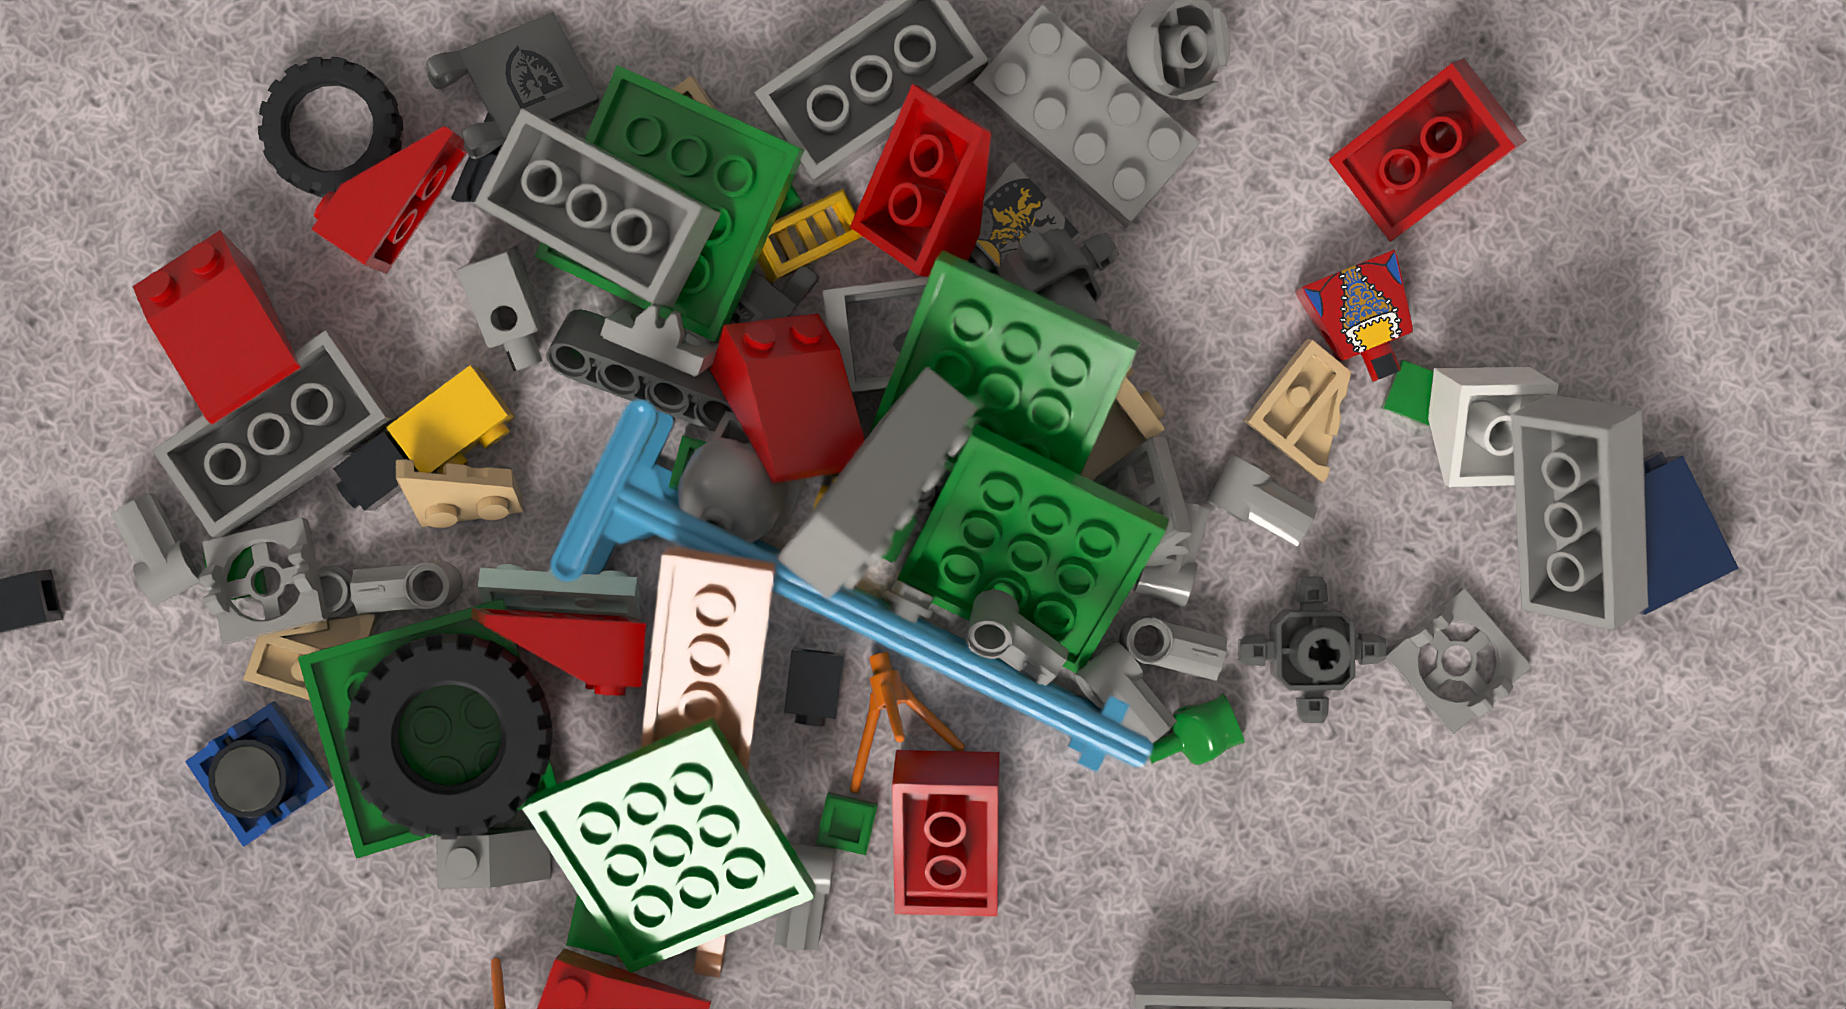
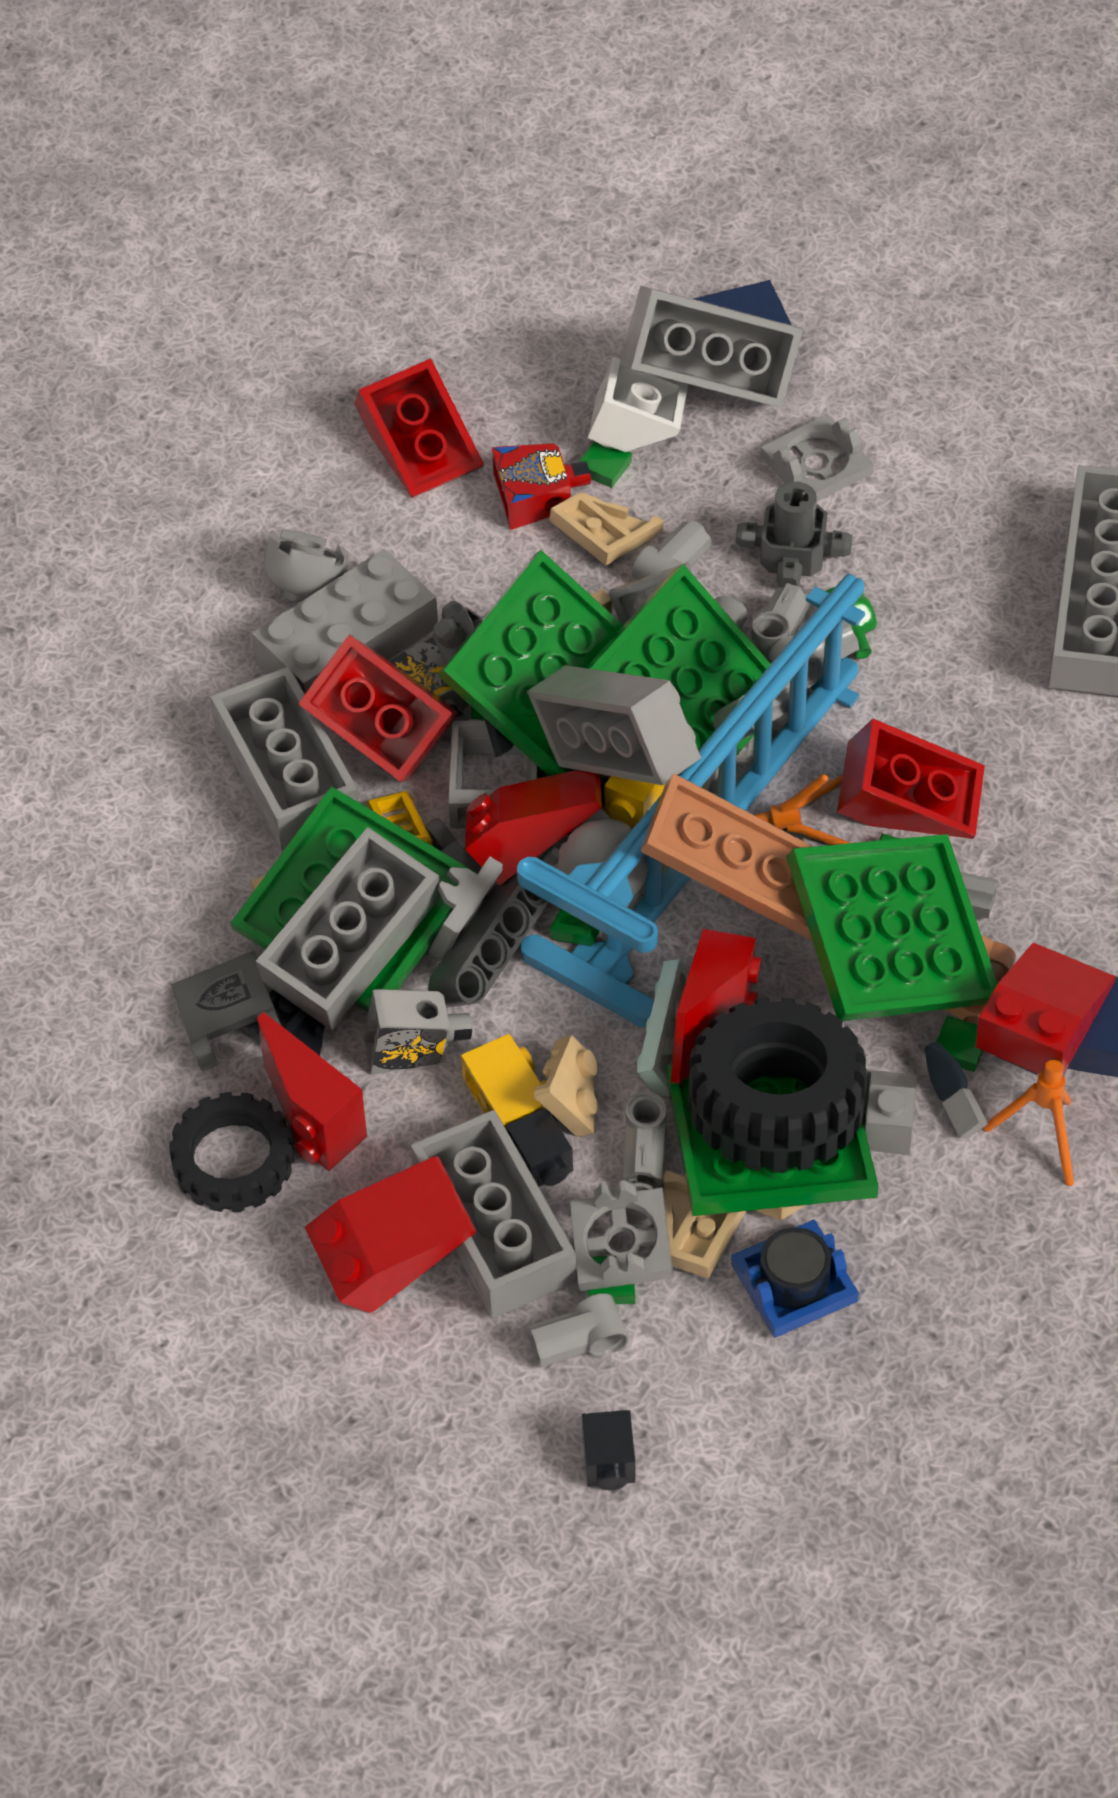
camera: 80 degrees left, 35 degrees down
none -> piece [924,1042,988,1138]

